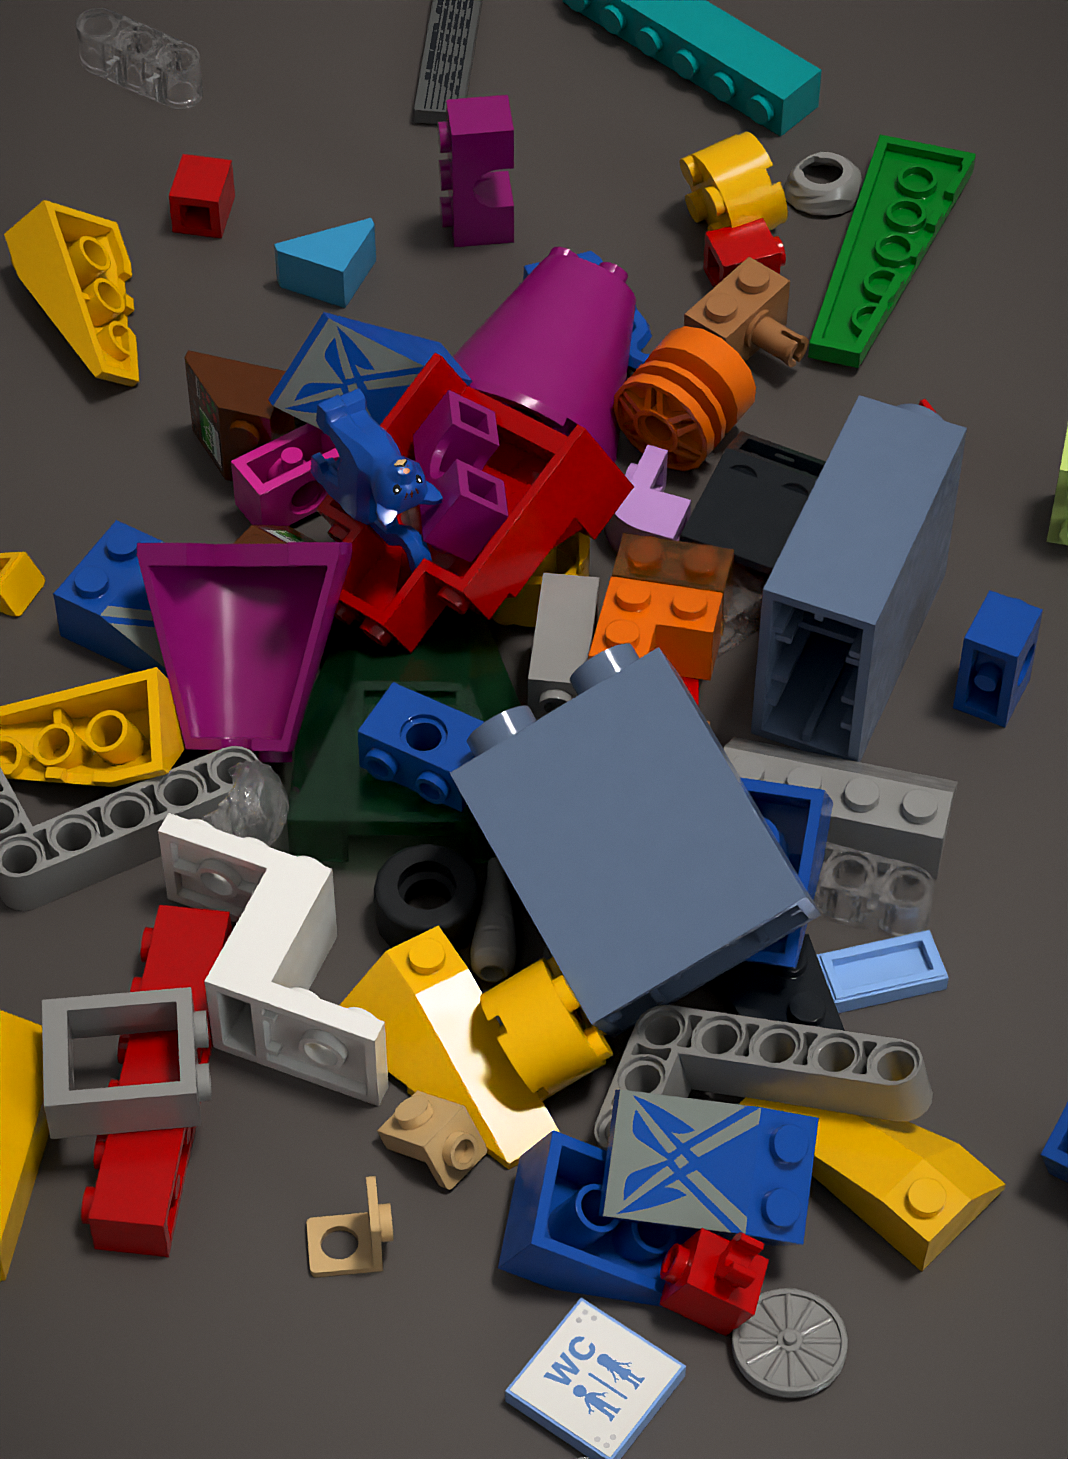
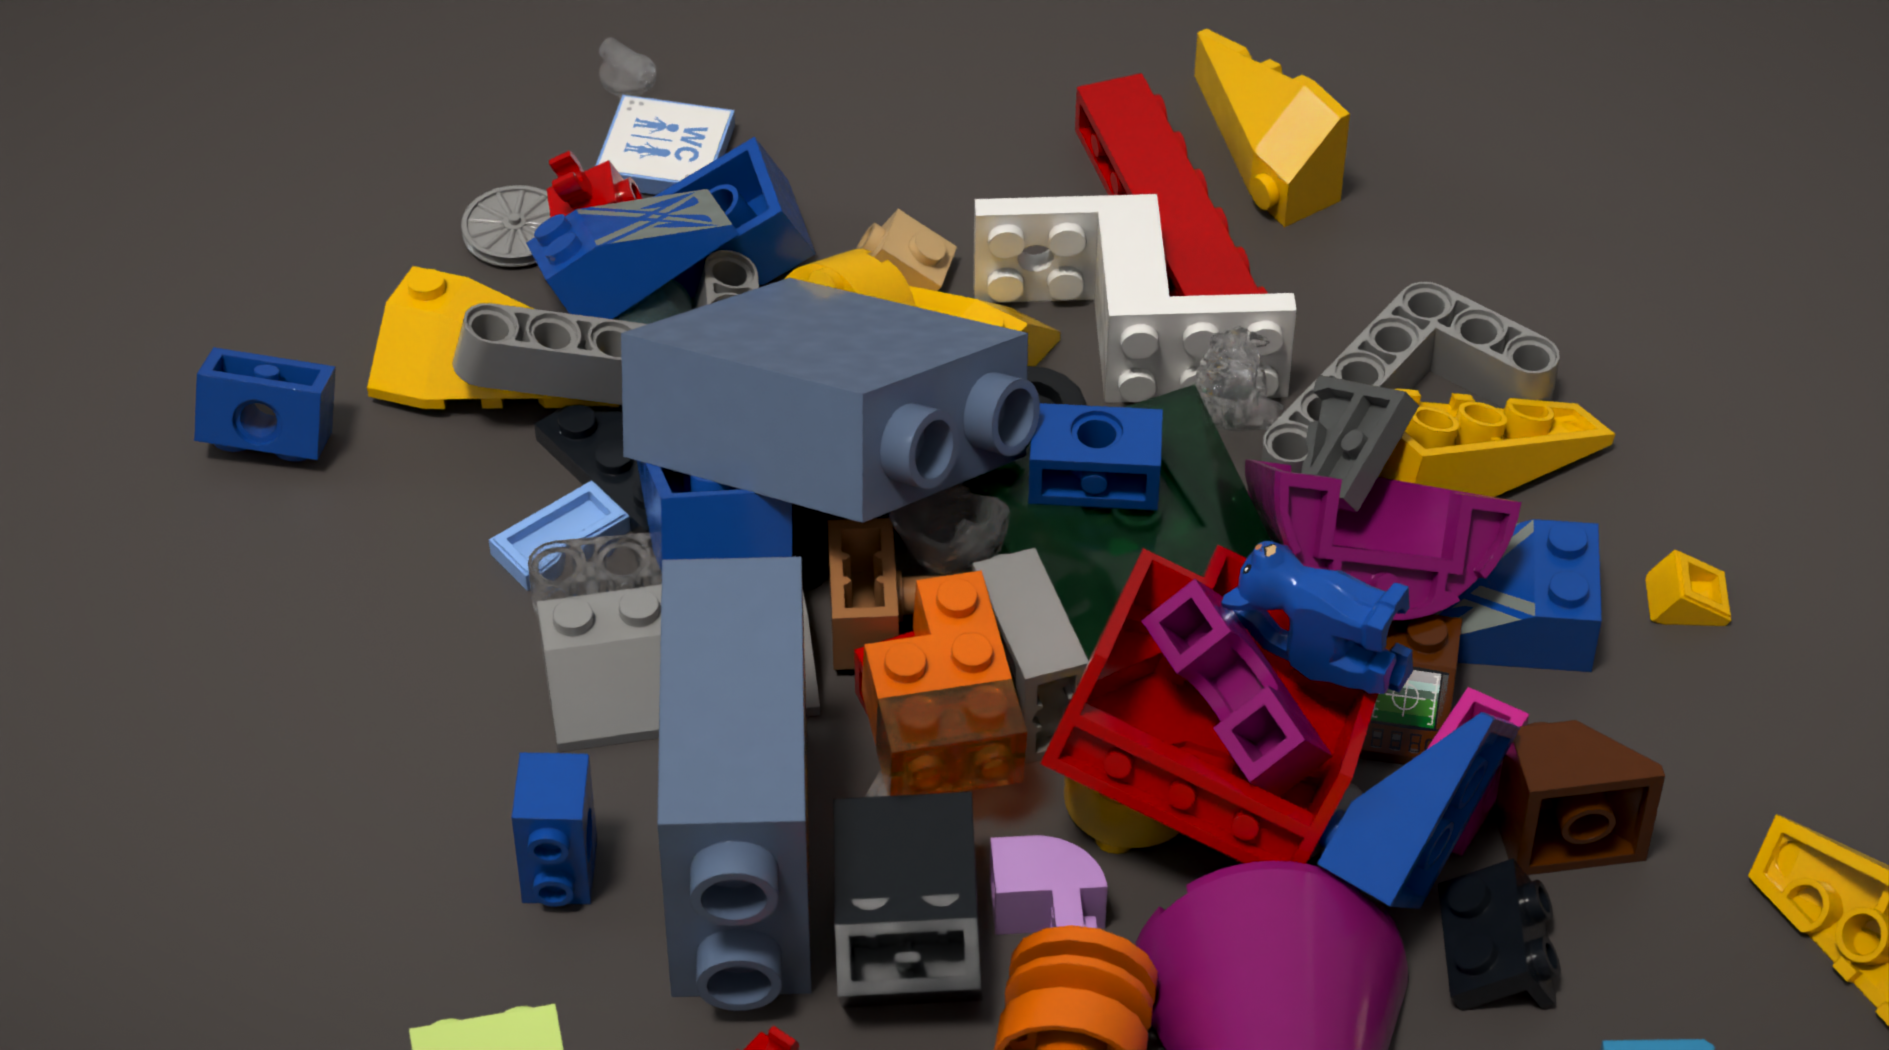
camera: 155 degrees right, 5 degrees down
light grey window [42,987,212,1139] -> none
tan bracket [306,1176,394,1277] -> none
none -> dark grey wing [1301,375,1419,512]

